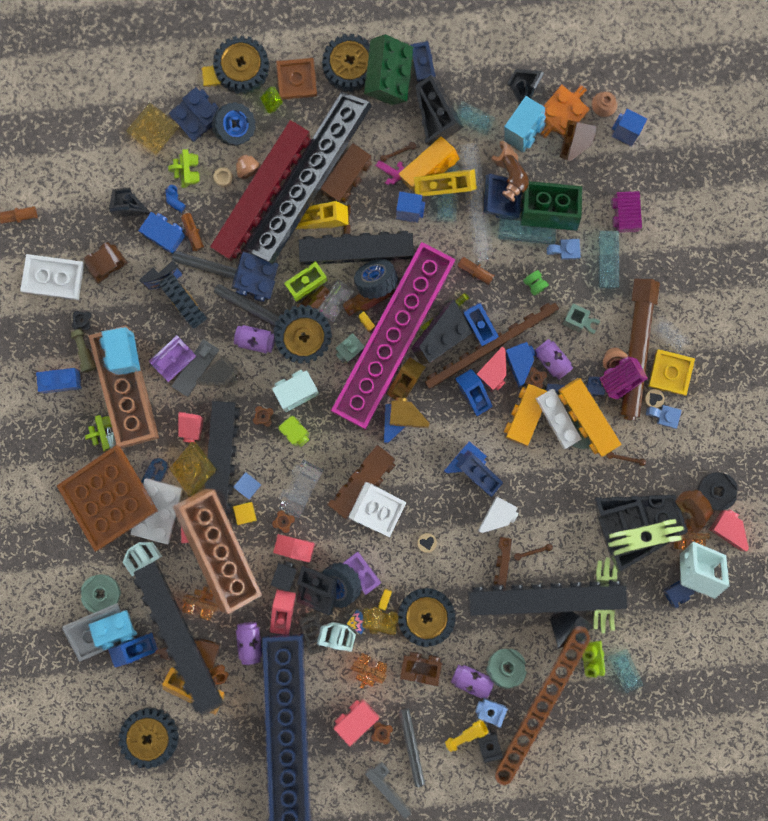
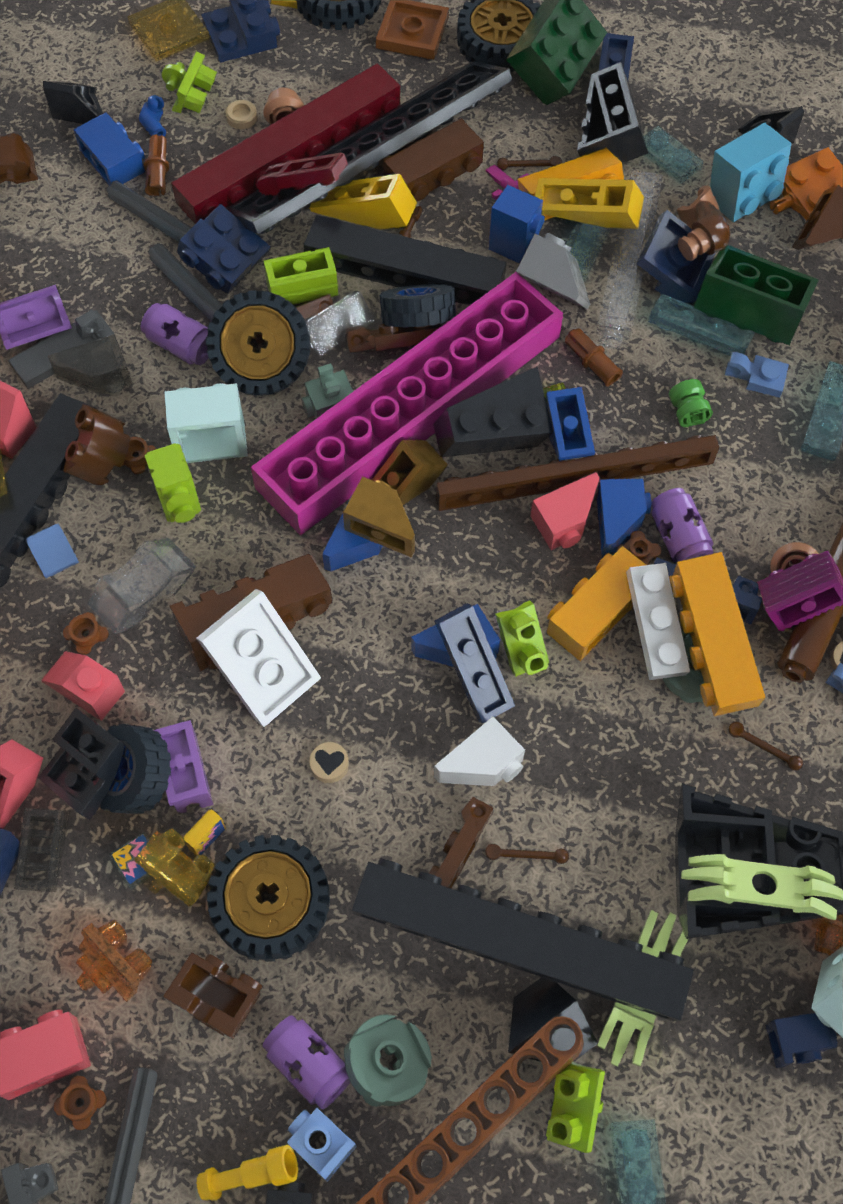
camera: 20 degrees right, 20 degrees down
black slope [139,261,184,290] -> none
black wheel [158,273,207,329] -> none
black wheel [212,102,256,146] -> none
yellow tile [233,502,257,525] -> none
clear neon green tile [260,86,283,114] -> none
black brick [271,560,298,592] -> none
light aqua piece [317,622,356,652] -> none
yellow tile [359,311,376,333] -> none
blue slope [455,369,493,416] -> none
sand green brick [562,303,600,335] -> none
none -> reddish brown cylinder [63,404,130,485]
none -> dark red hinge [256,152,348,196]
none -> lime hips [495,600,549,677]
none -> light grey slope [516,233,591,310]

